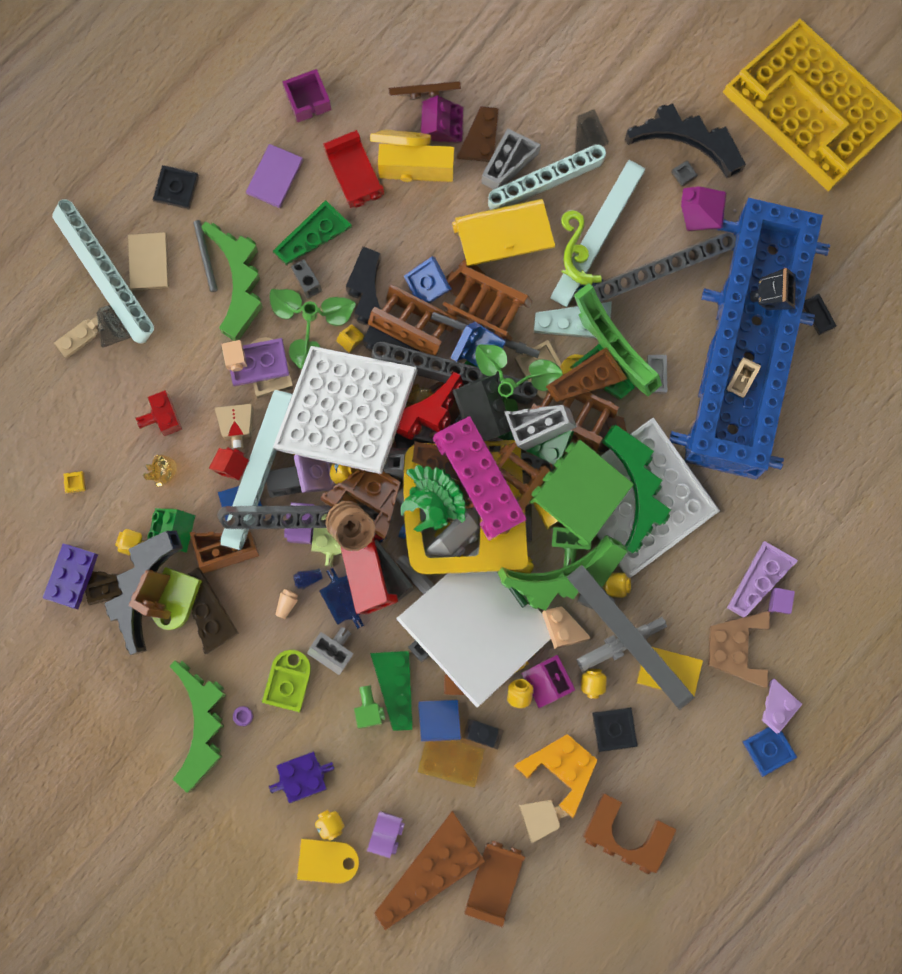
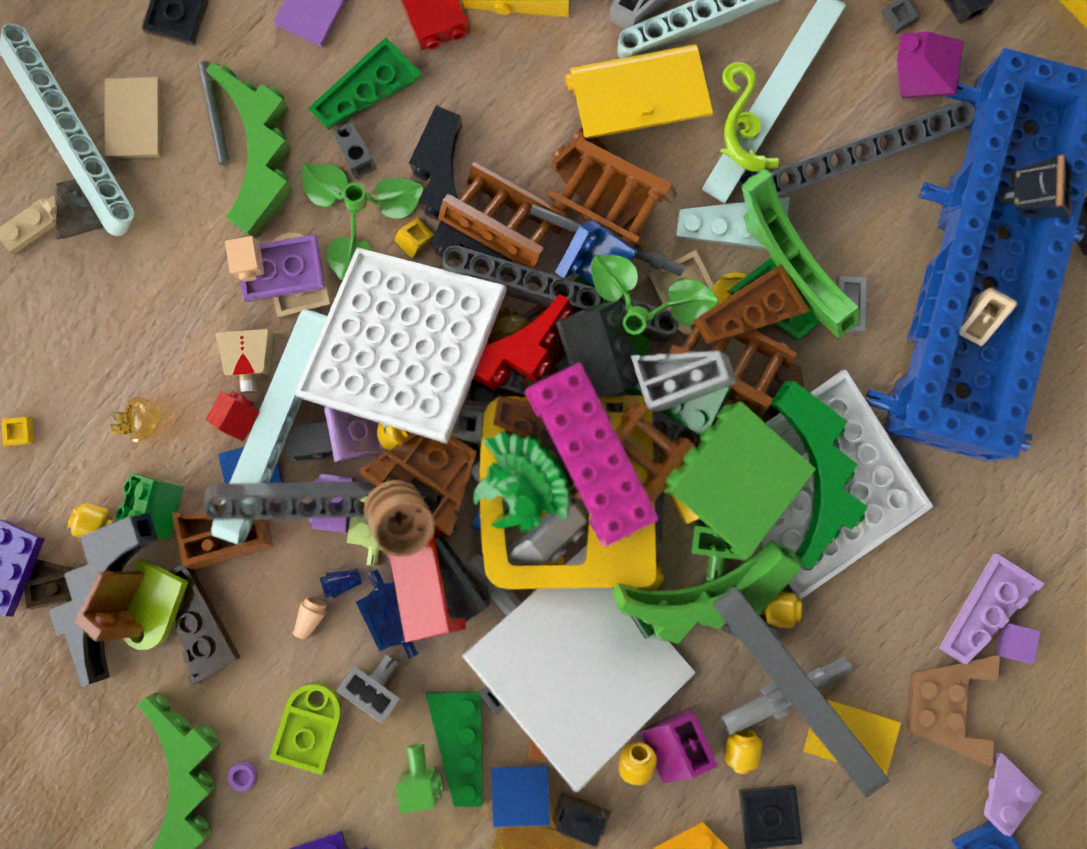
camera: 10 degrees right, 5 degrees up
red brick [135,390,182,436] -> none
tile [404,256,451,304] -> none
light nougat wing [542,606,590,649] -> none

